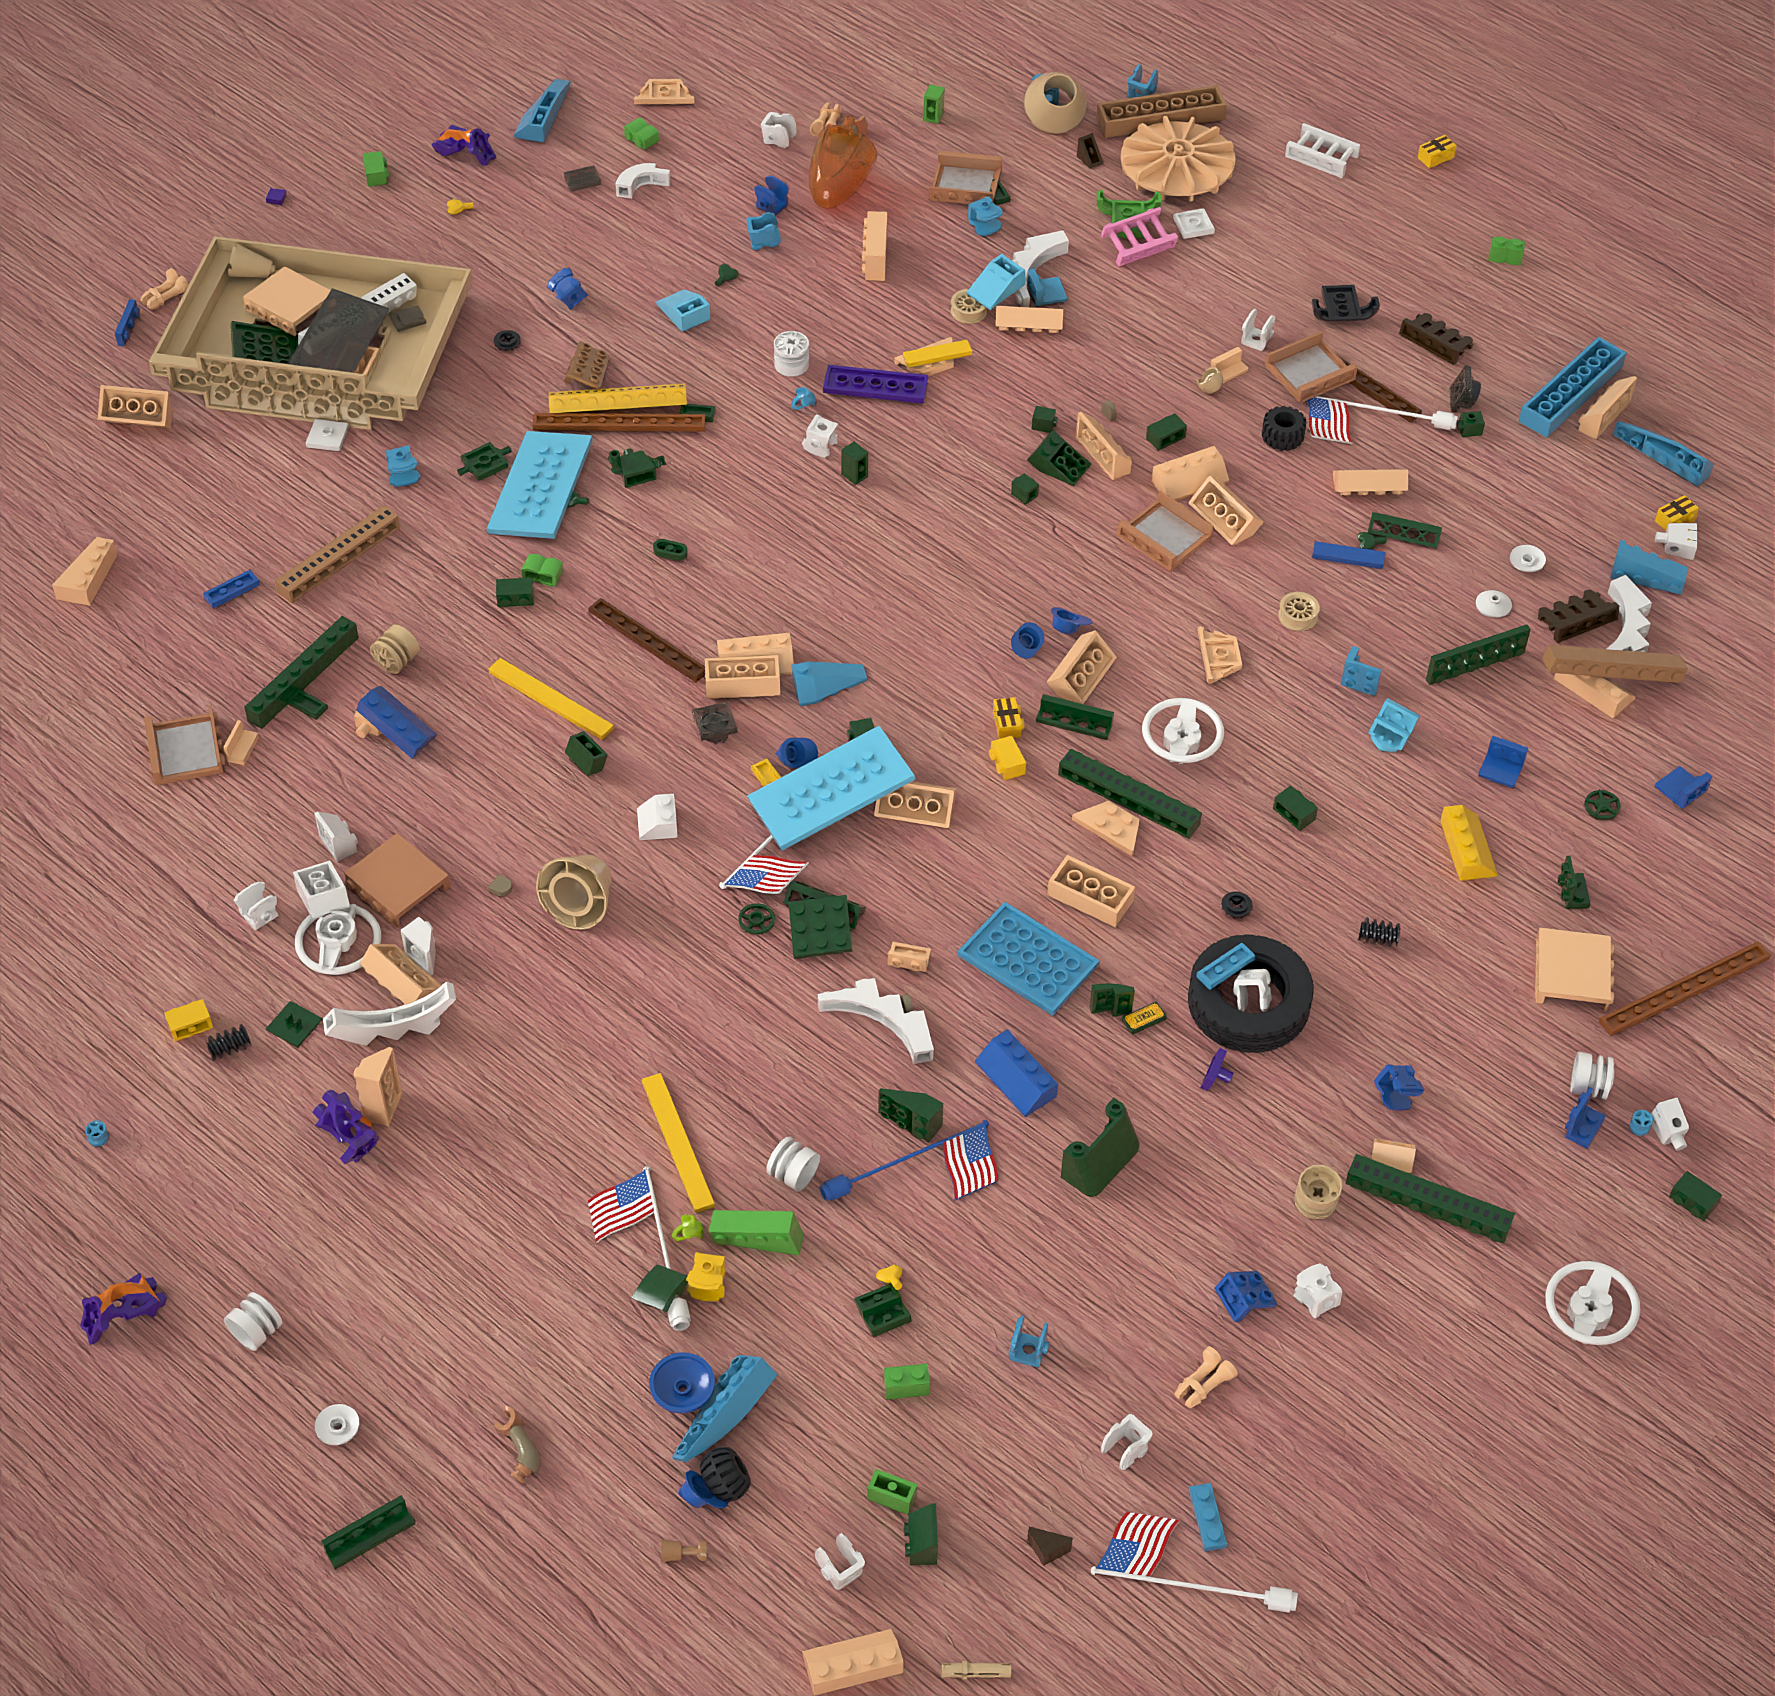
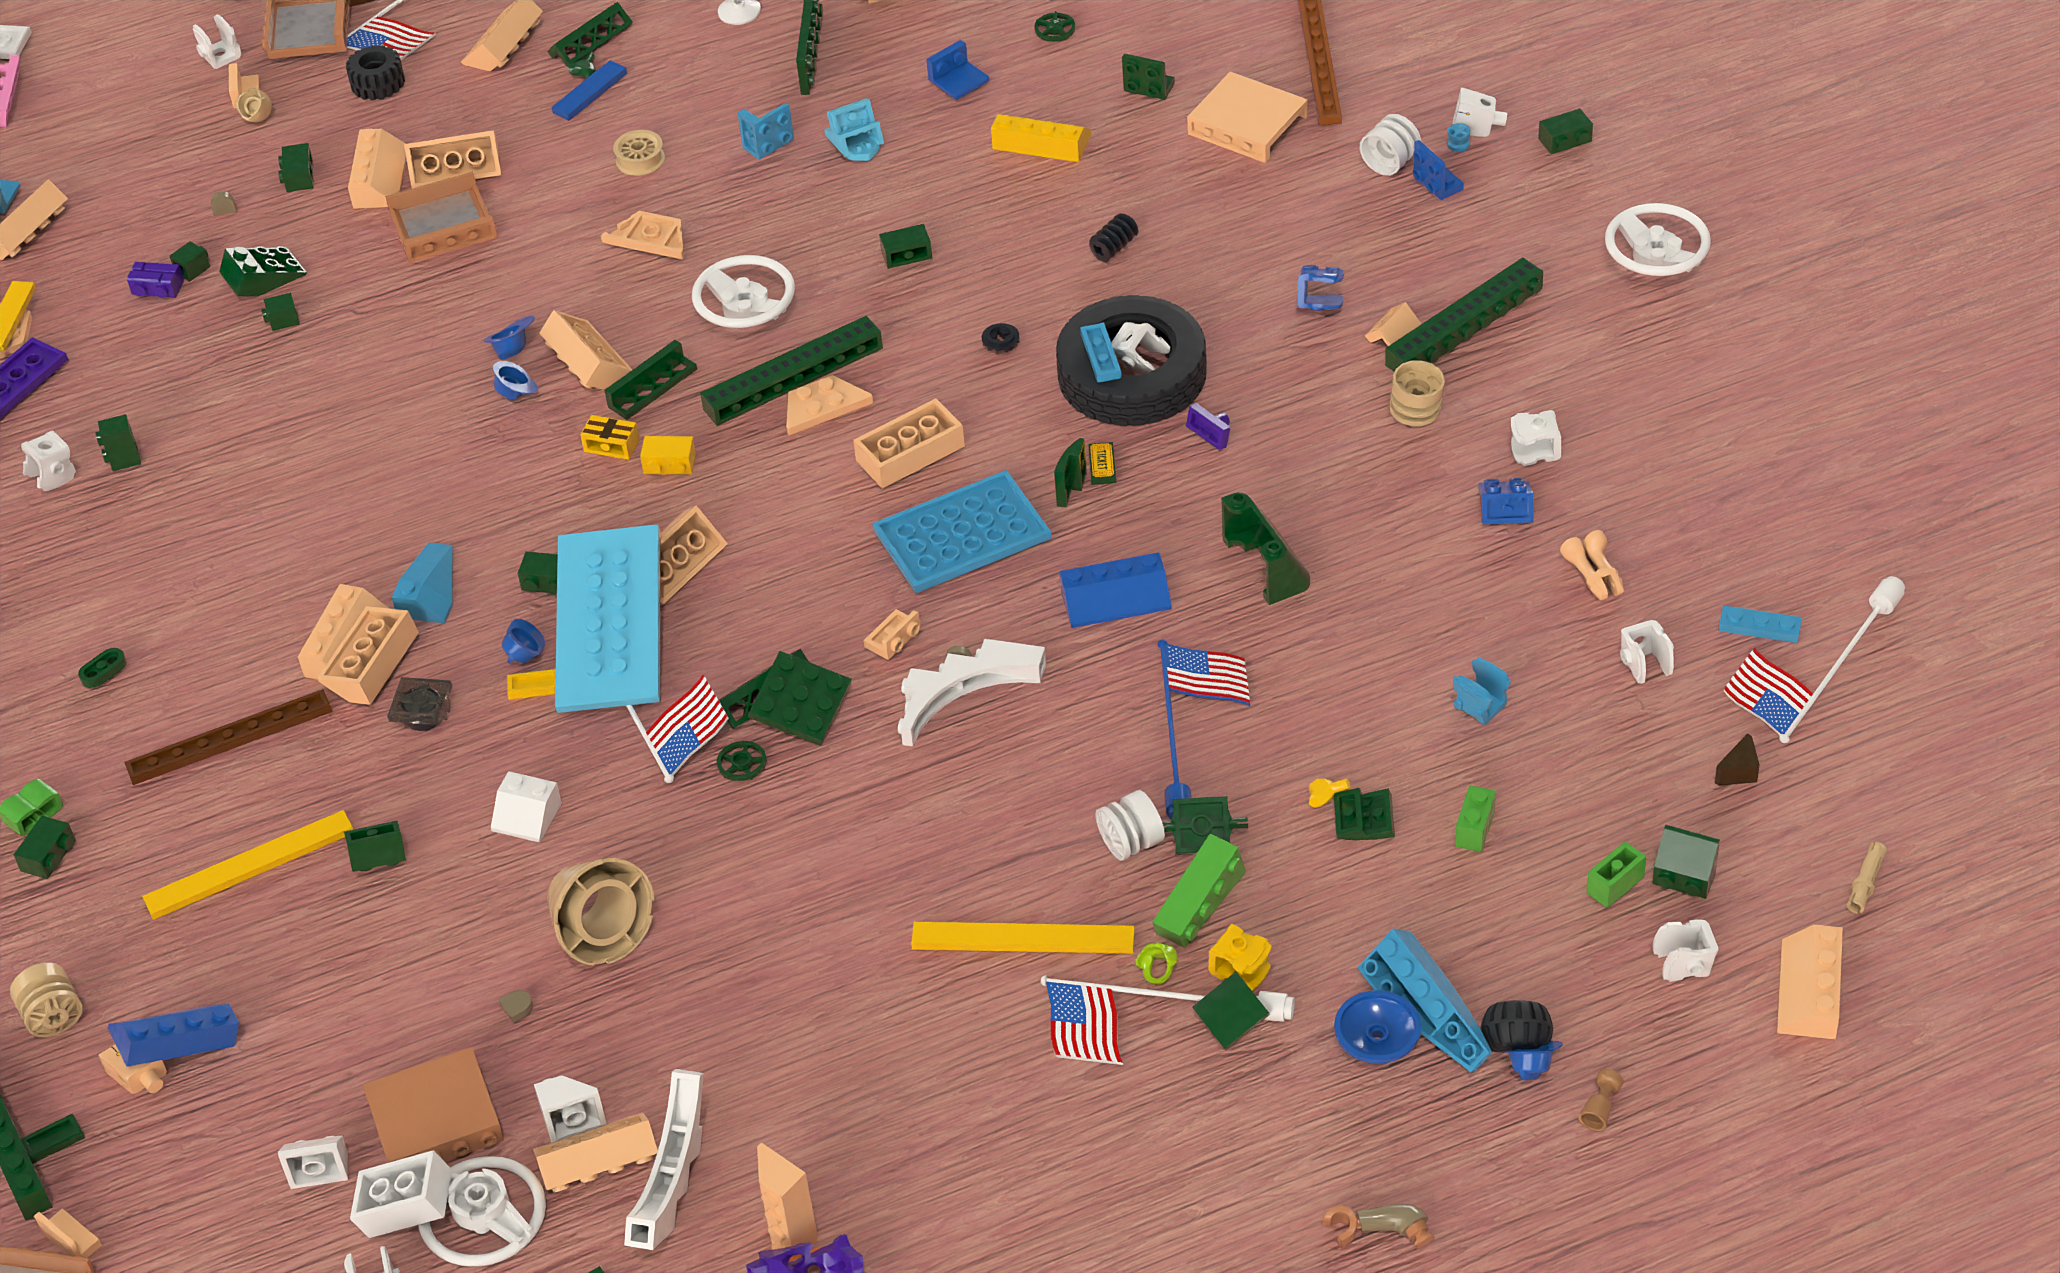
camera: 60 degrees left, 5 degrees down
dark green slope [878,1088,943,1143] -> none
light nougat slope [1076,412,1132,480] -> none
none -> dark purple brick [127,261,184,298]
none -> dark green plate [1162,796,1248,854]

